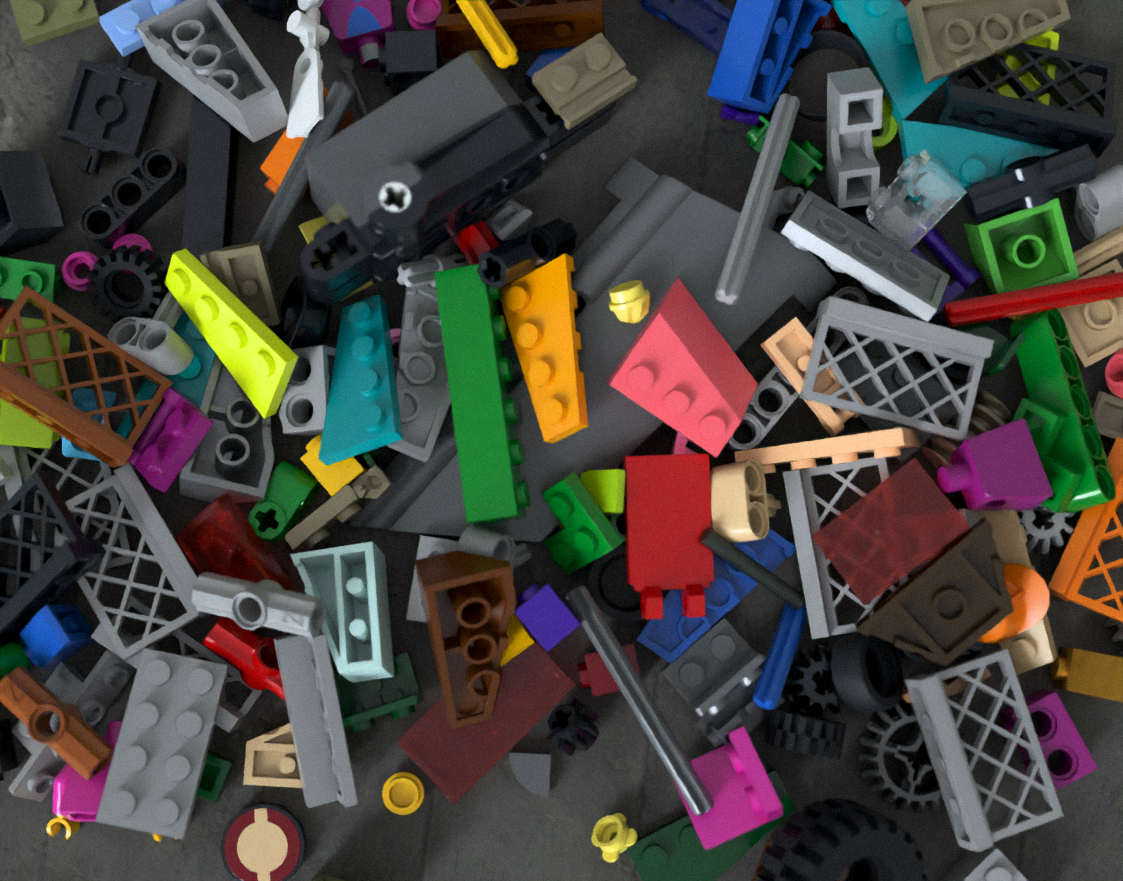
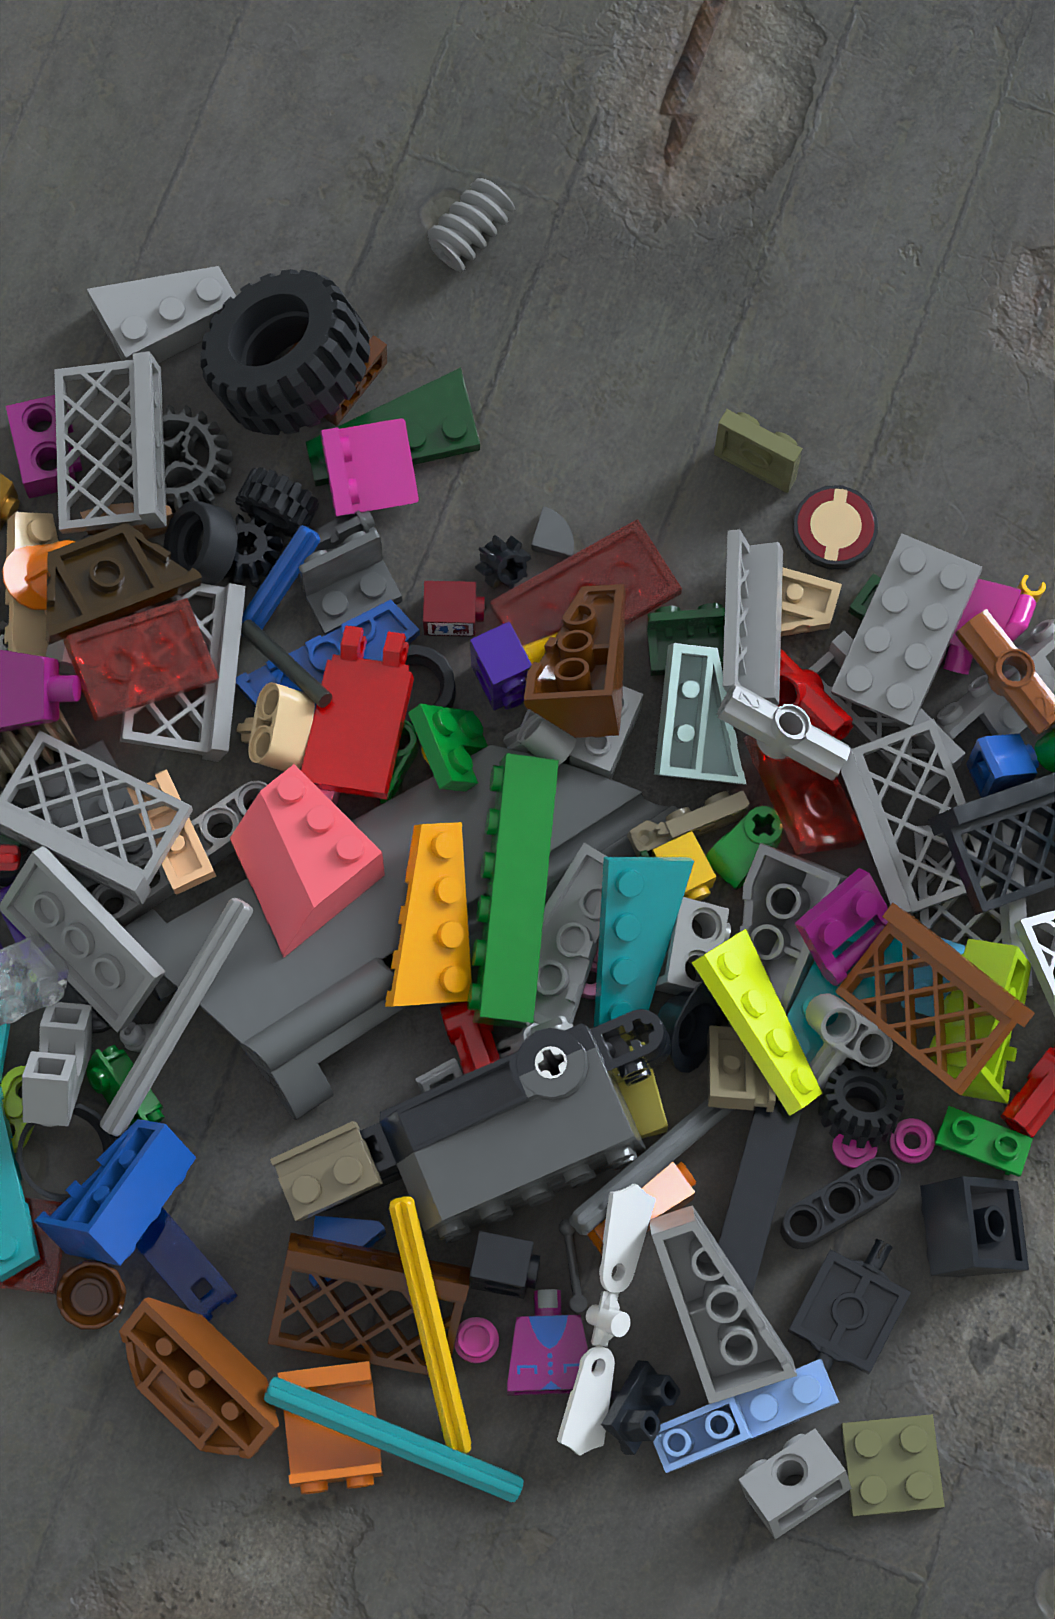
camera: 170 degrees left, 10 degrees down
yellow plate [382,771,425,815] -> none
black piece [477,218,578,289] -> none
dark grey axle [566,585,714,816] -> none
lime slope [580,469,626,516] -> none
light yellow plate [591,813,638,863] -> none
light yellow plate [608,280,651,323] -> none
light nougat wing [734,428,920,474] -> none

